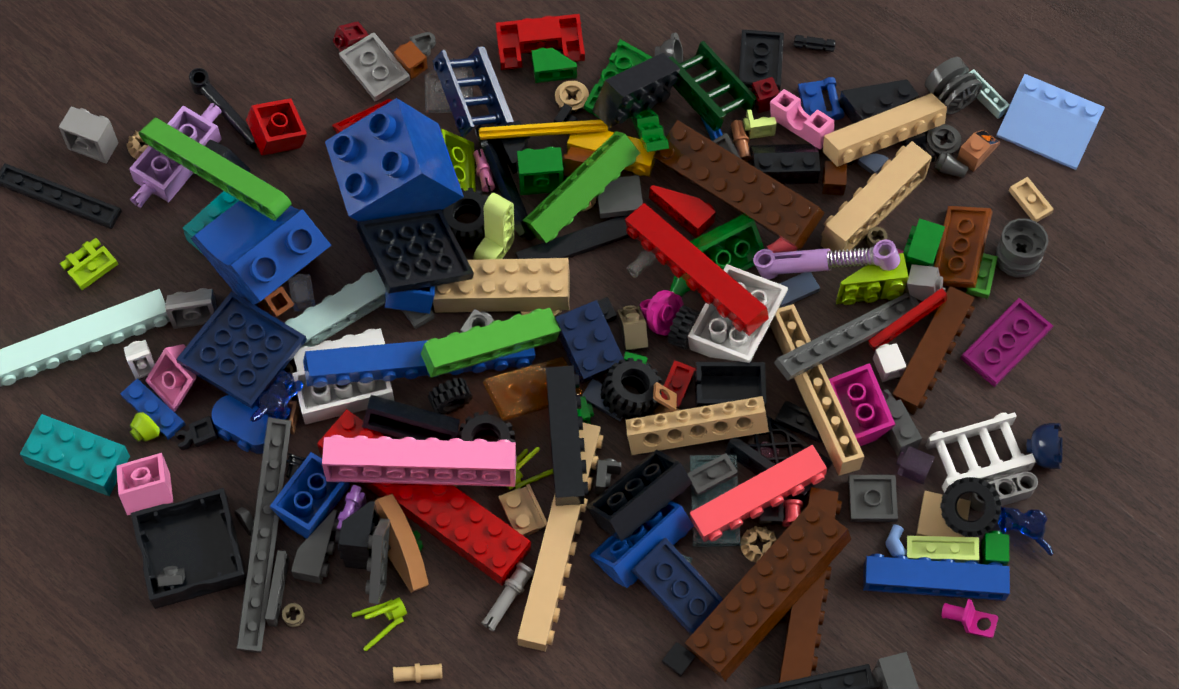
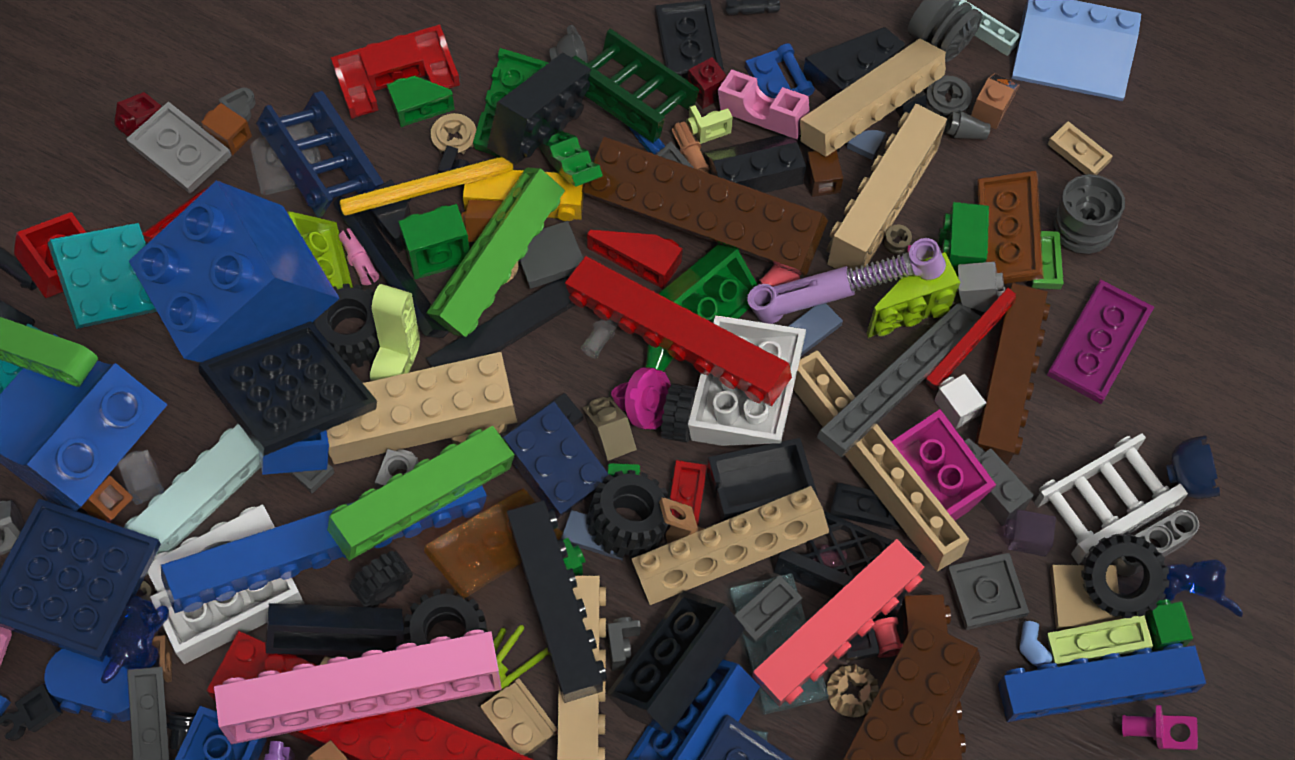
camera: 15 degrees left, 0 degrees up
none -> teal plate [48,223,157,329]

